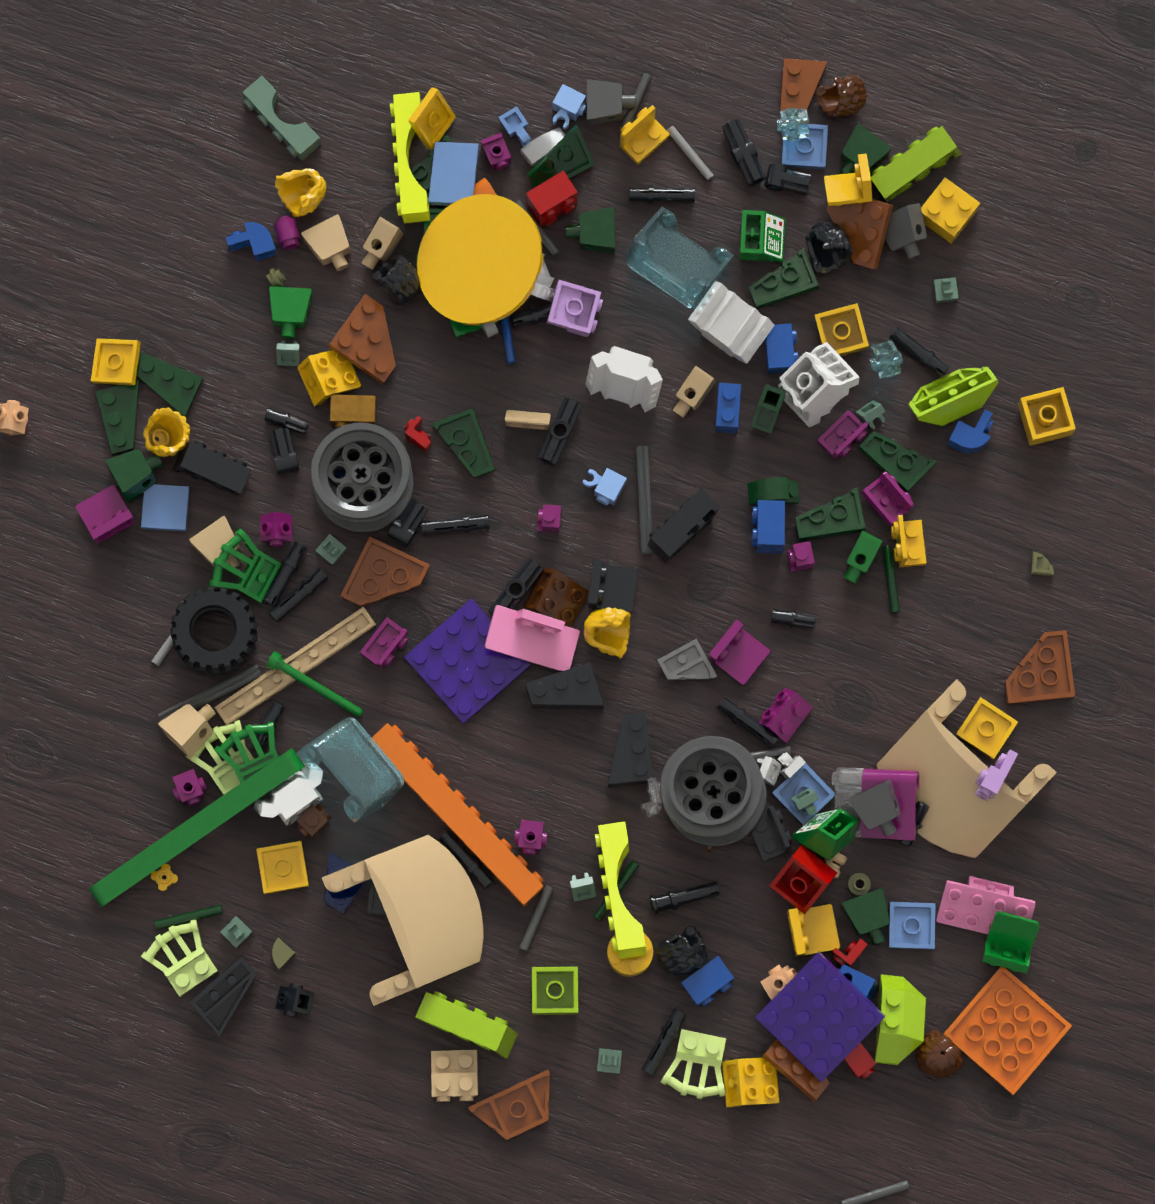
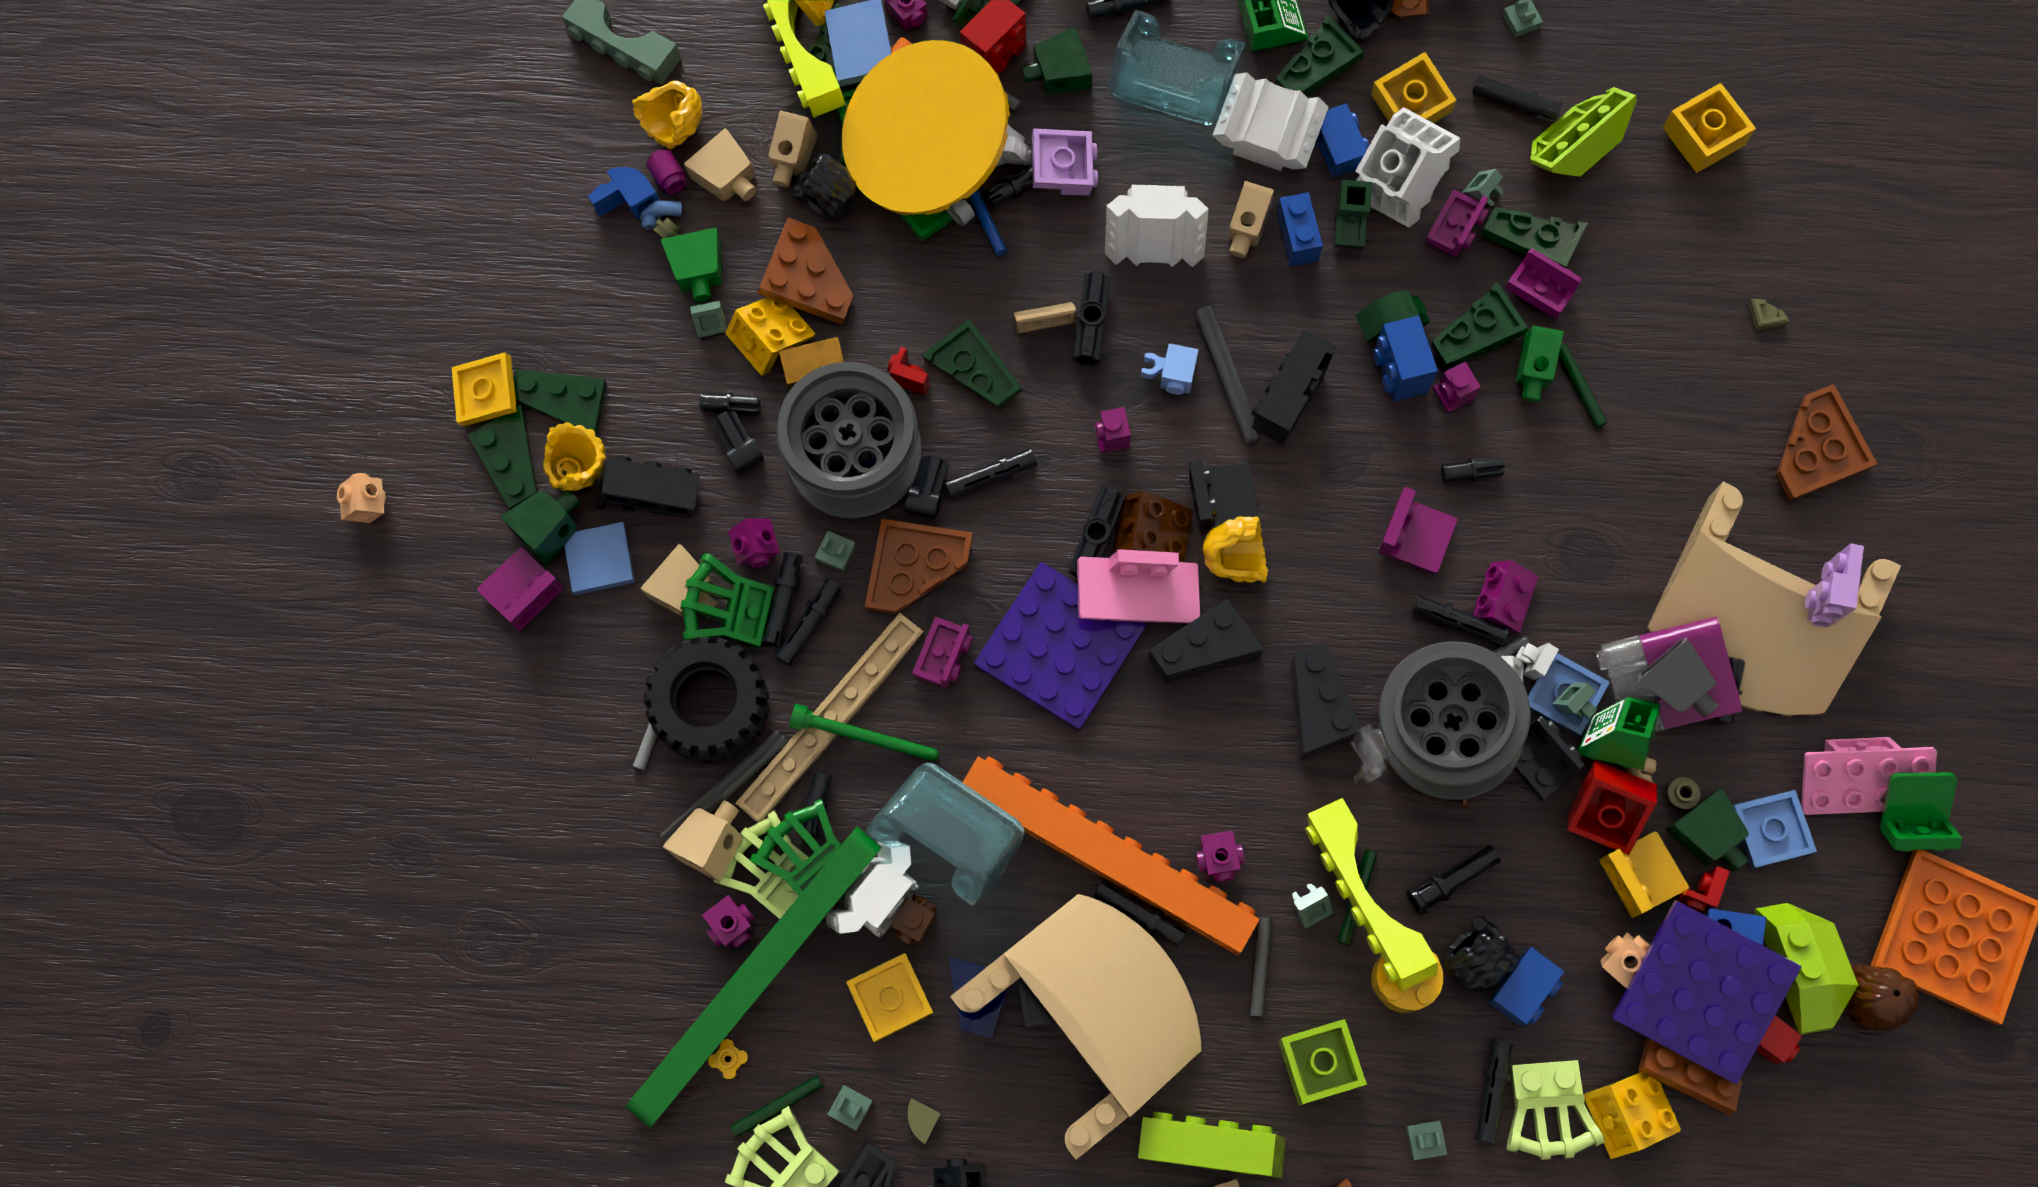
camera: 10 degrees left, 5 degrees down
flat silver wing [657,639,717,681] -> none
clear light blue brick [870,340,903,379] -> none
yellow bracket [891,515,926,568] -> none
blue brick [947,410,994,453] -> none
yellow plate [955,697,1018,760] -> none
none -> medium blue arm [640,200,682,230]

